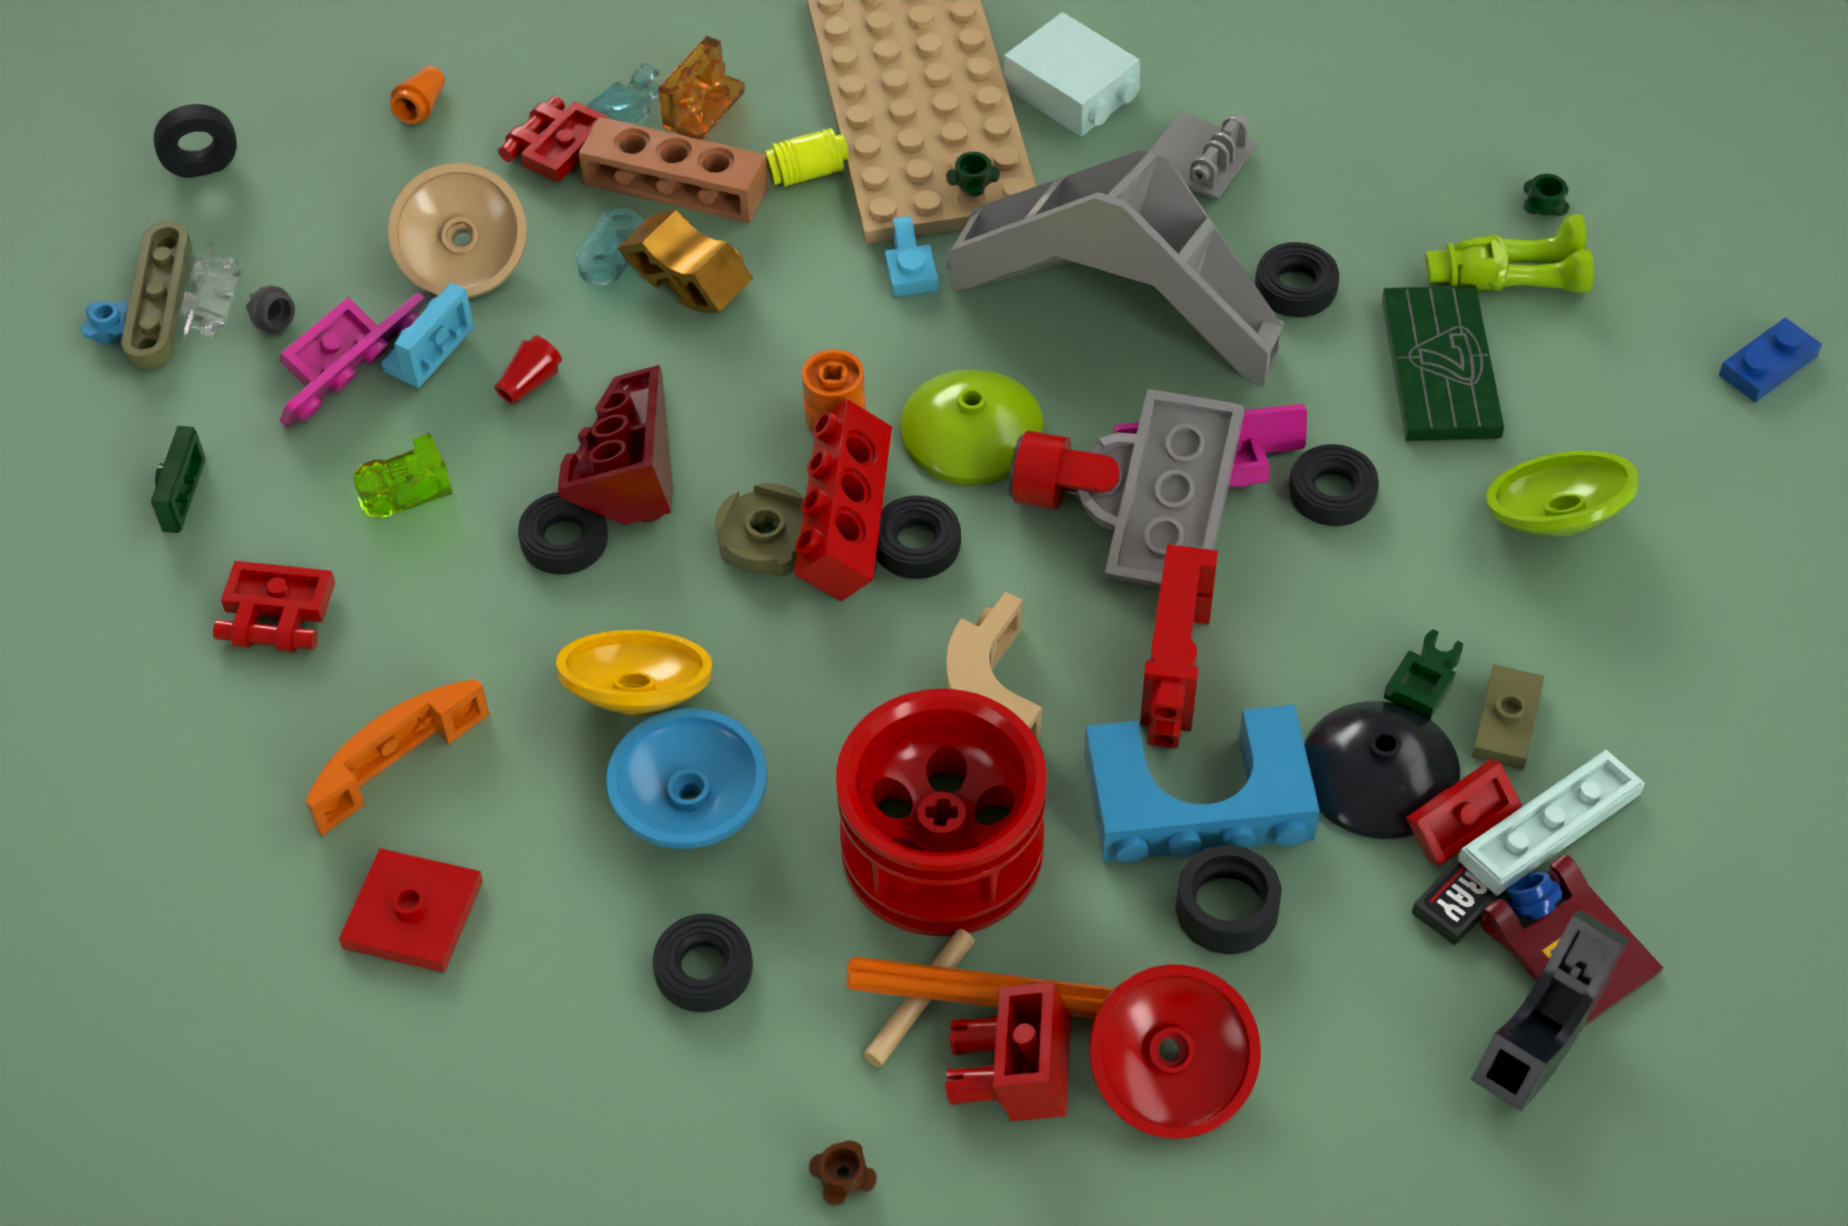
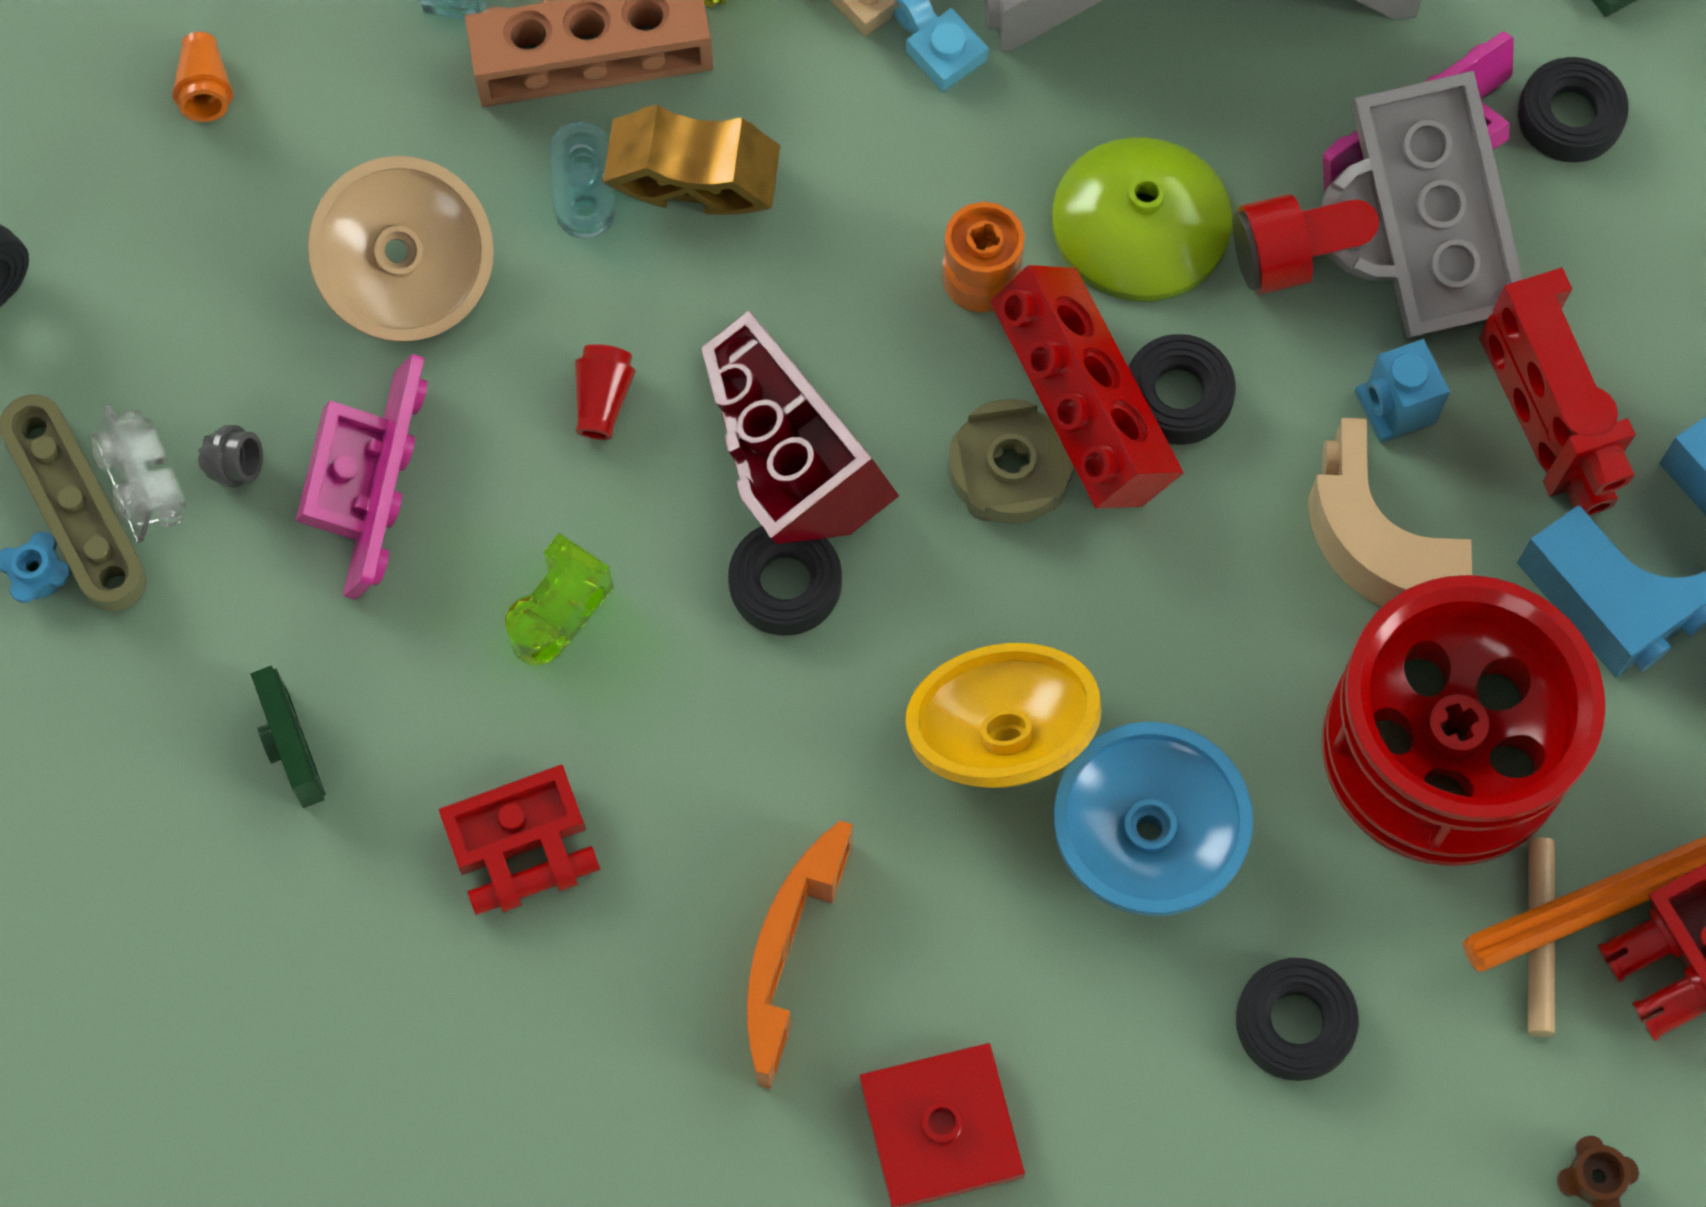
camera: 30 degrees left, 15 degrees up
medium azure bracket [381,283,475,388] -> none
red plate [498,96,610,183] -> none
none -> dark azure brick [1354,339,1450,443]

